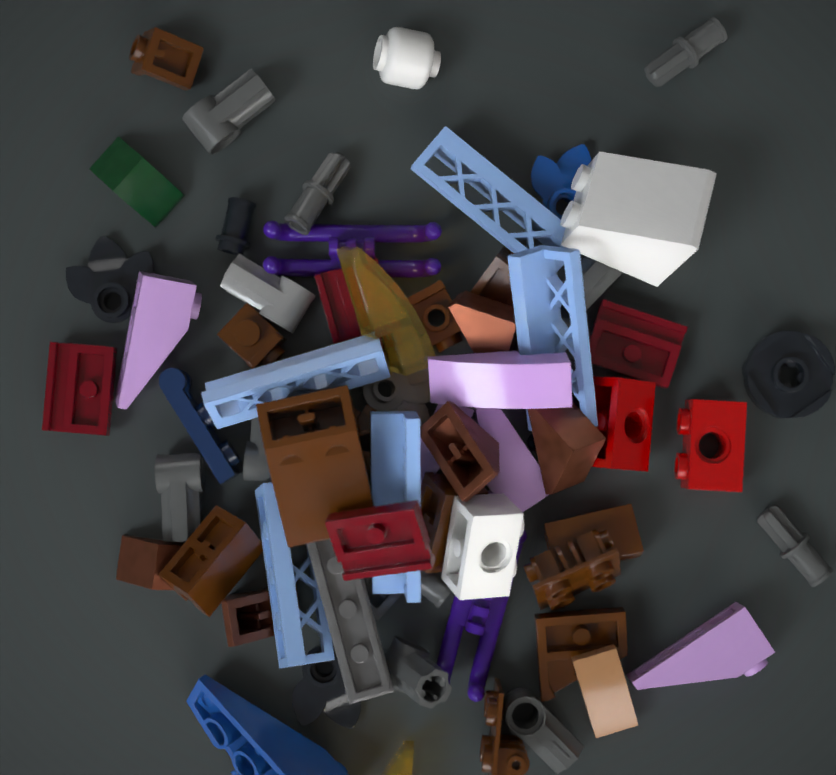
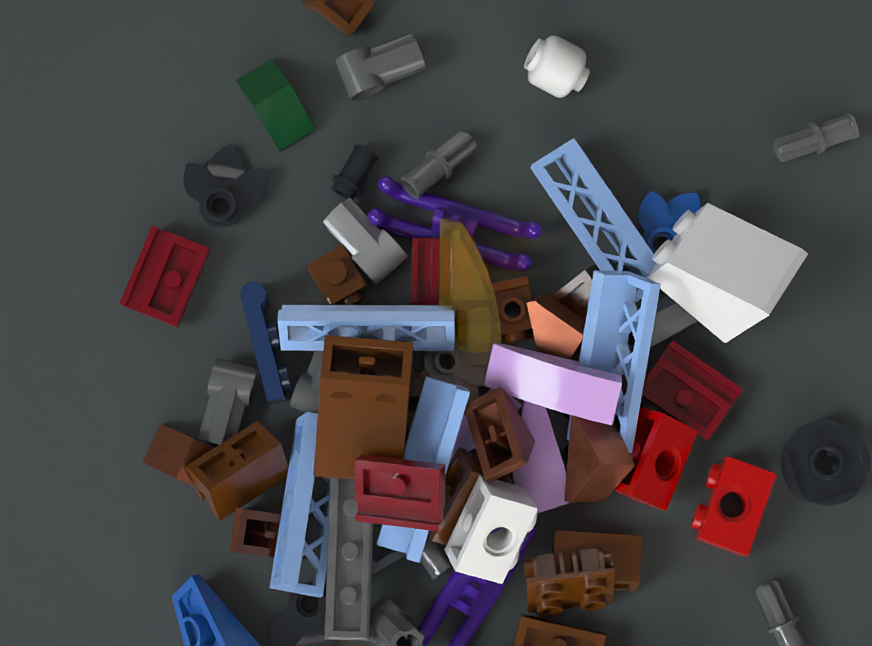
camera: 20 degrees right, 5 degrees down
lavender slope [115,271,202,409] -> none

